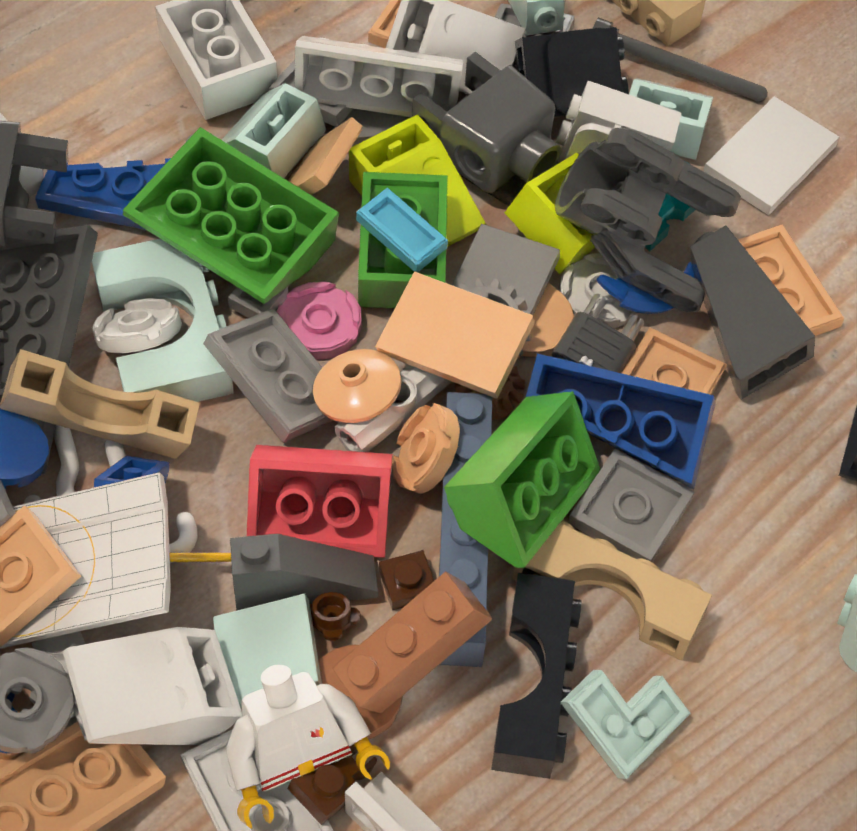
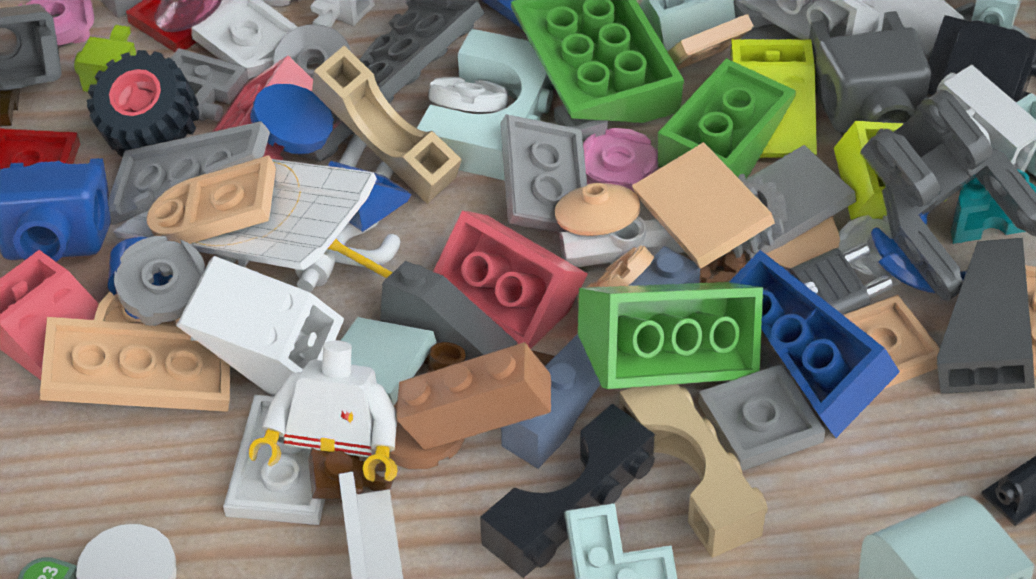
camera: 40 degrees right, 10 degrees down
medium azure tile [356,187,448,273] -> none

